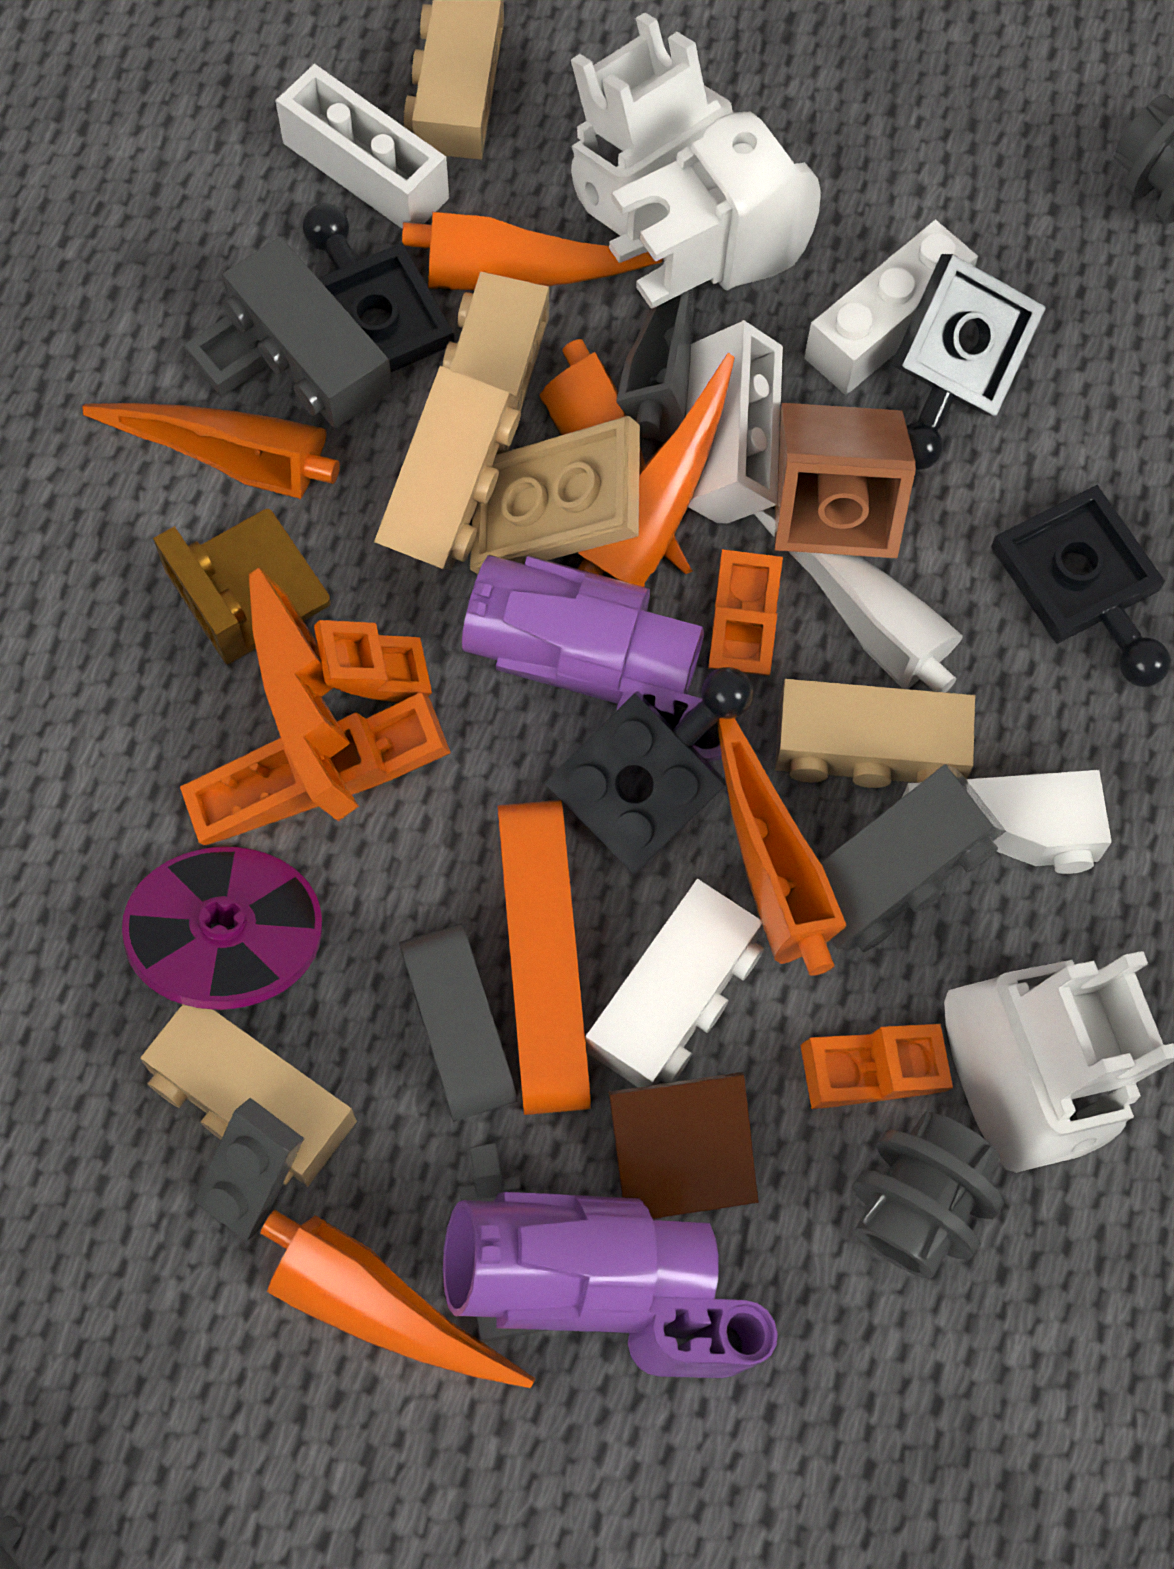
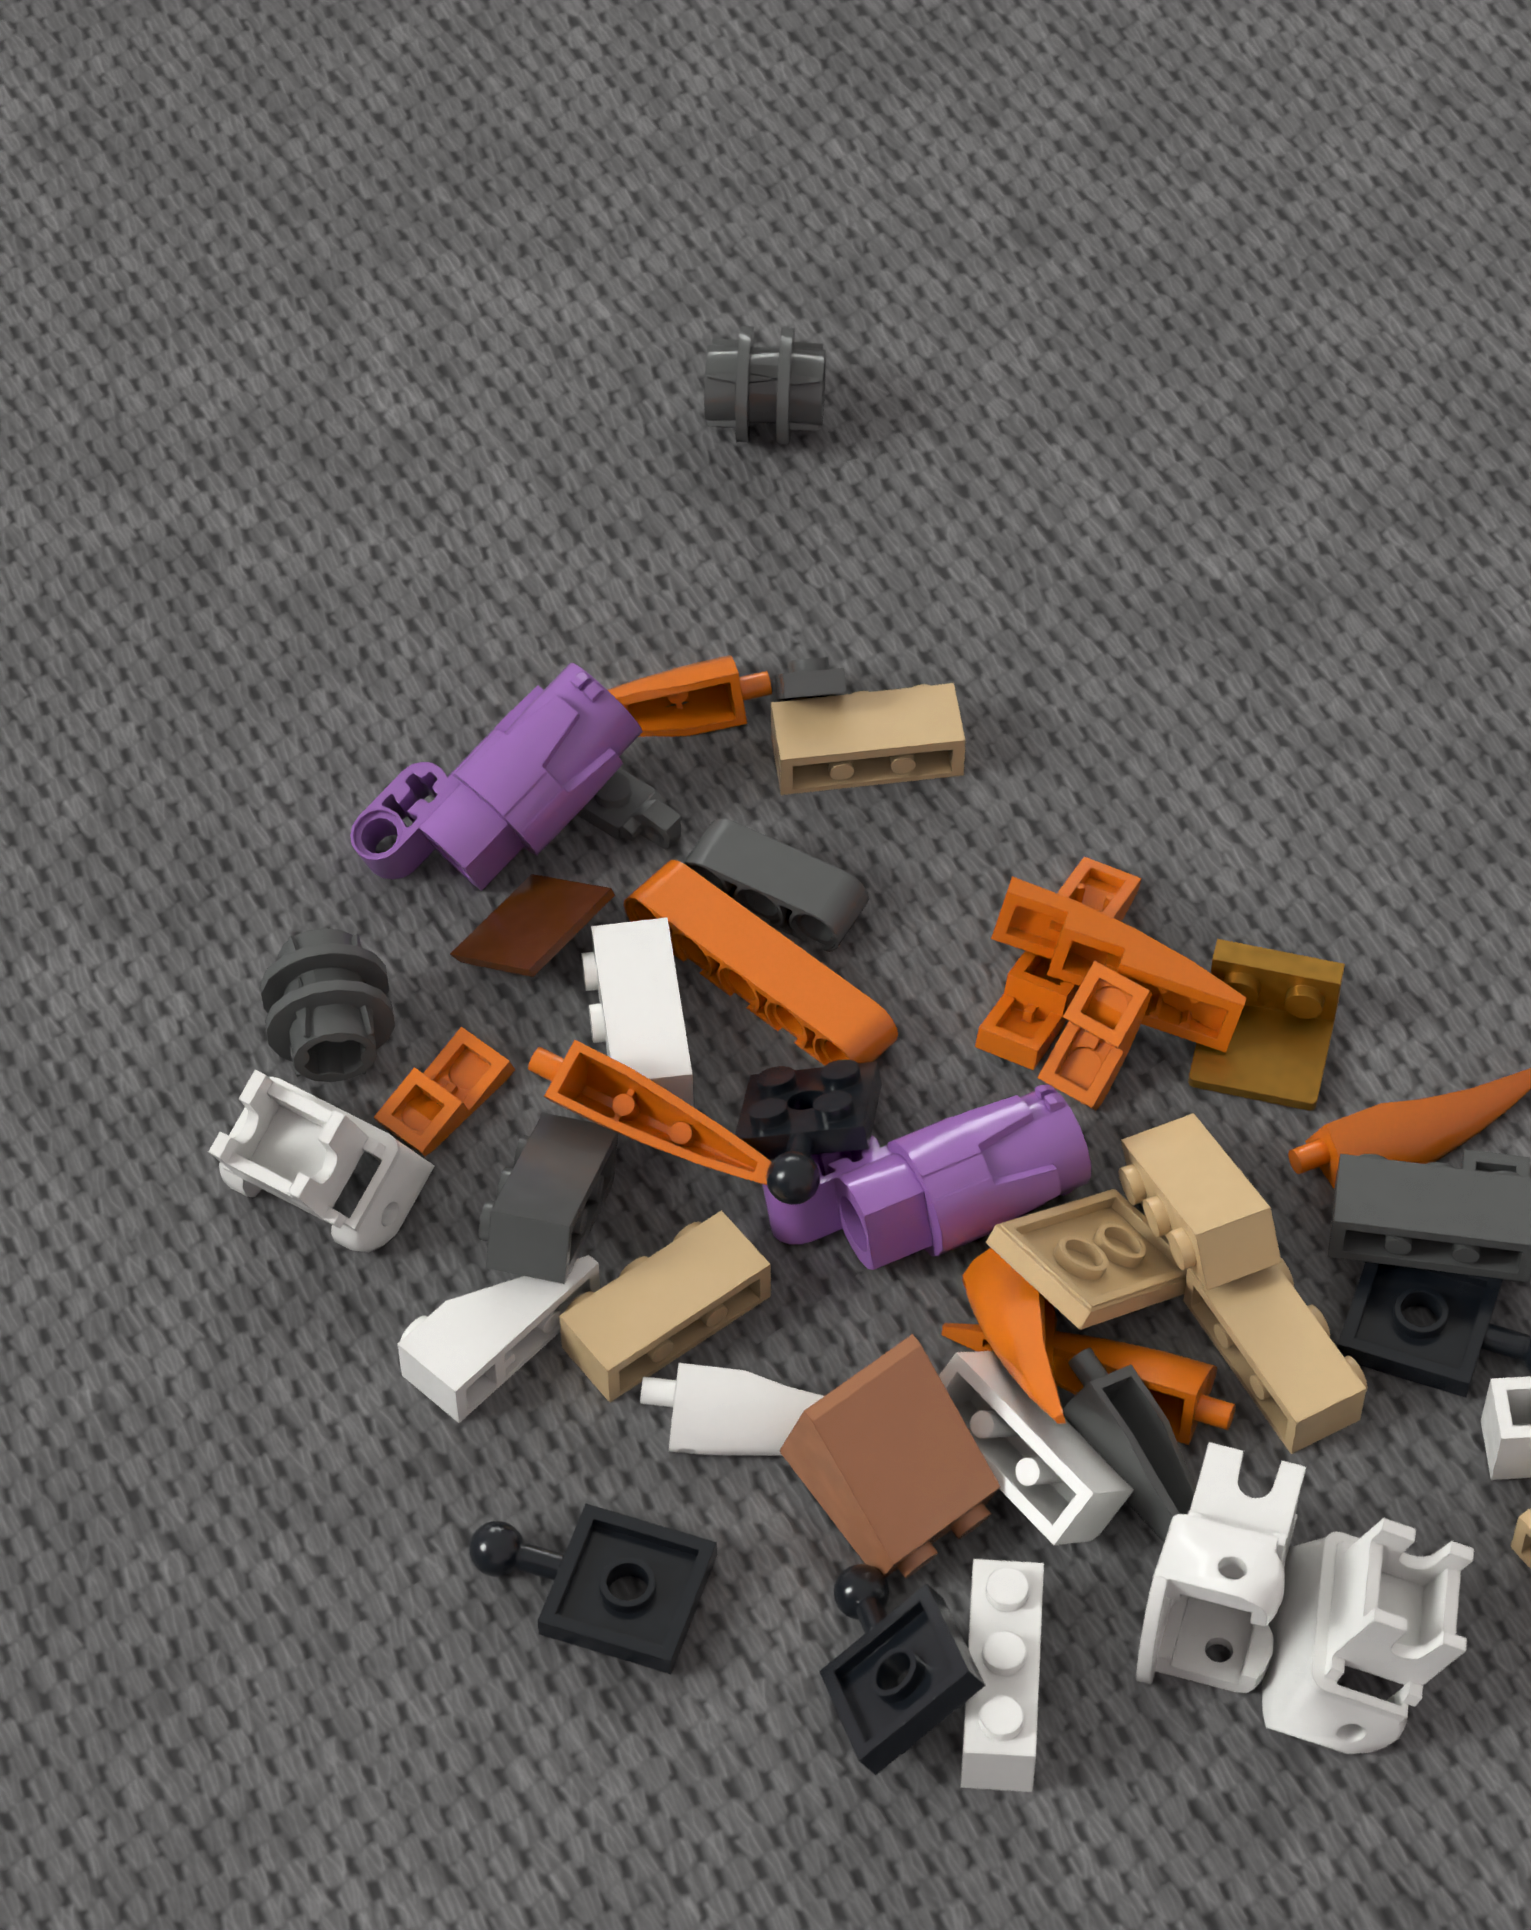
camera: 140 degrees right, 15 degrees down
magenta piece [122,847,322,1010] -> none
orange piece [402,212,663,290] -> none
orange slope [708,549,783,676] -> none

